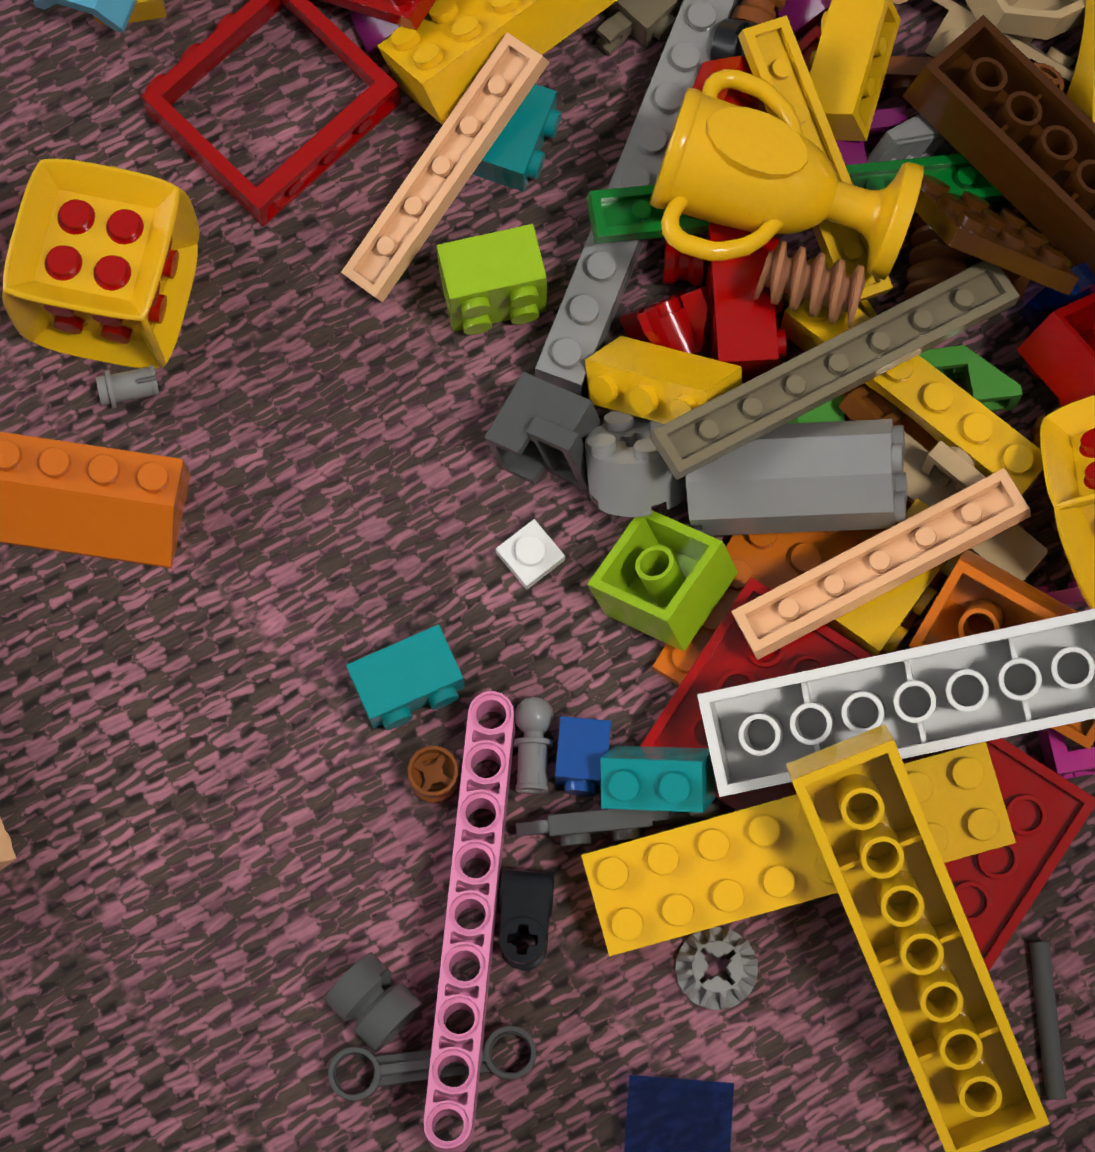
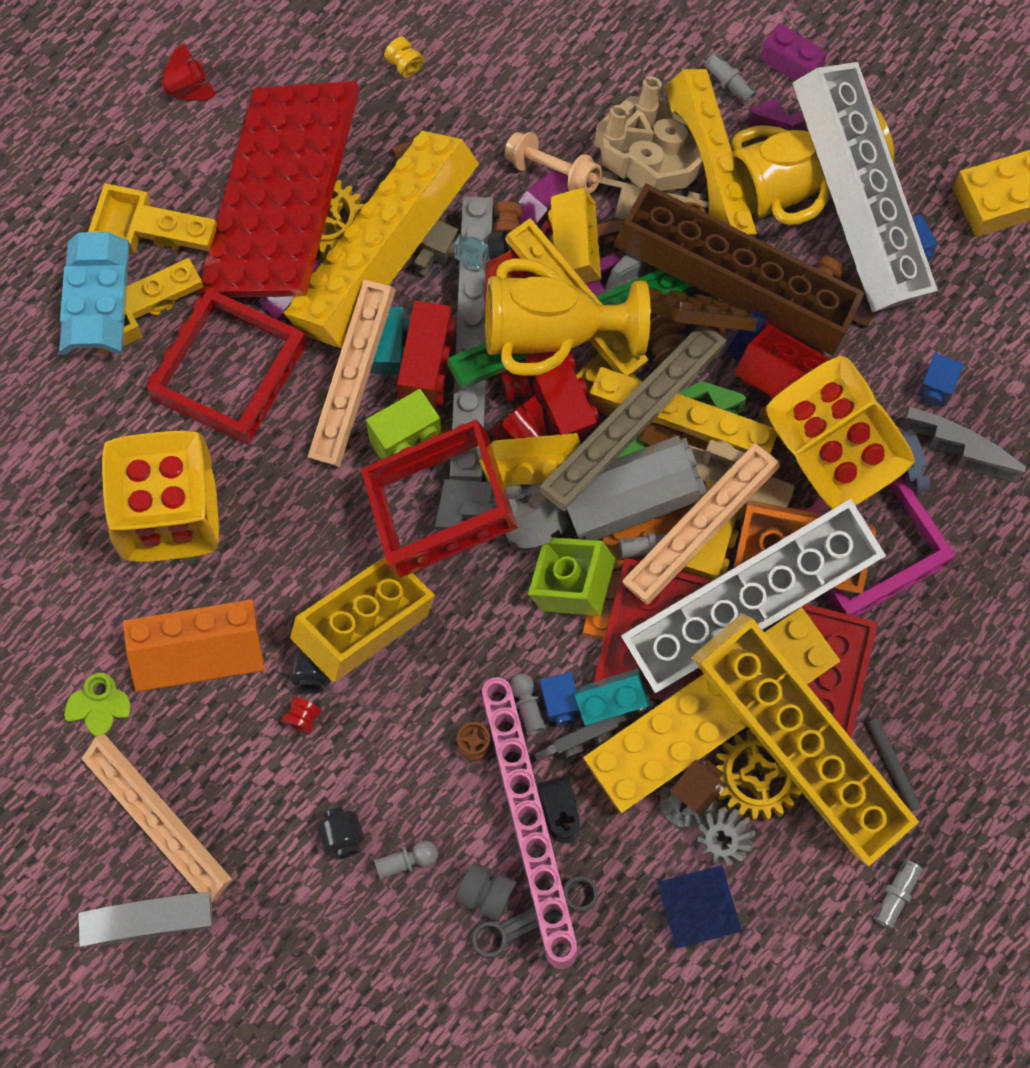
camera: 20 degrees left, 5 degrees down
light grey pin [95,365,160,408] -> none
teal brick [346,624,465,730] -> none
white plate [496,519,565,590] -> none
nougat piece [754,240,866,328] -> none
none -> red wheel [281,696,322,735]
none -> black head [289,648,331,694]
none -> yellow brick [290,557,435,683]
none -> black head [316,807,365,860]
none -> red window [361,419,518,578]
none -> light grey pin [374,840,438,880]
none -> red brick [397,301,457,412]
none -> clear light blue plate [454,234,488,270]
none -> light grey pin [618,532,667,559]
none -> reddish brown brick [670,760,728,815]
none -> light grey gear [697,807,755,866]
none -> yellow gear [715,730,801,822]

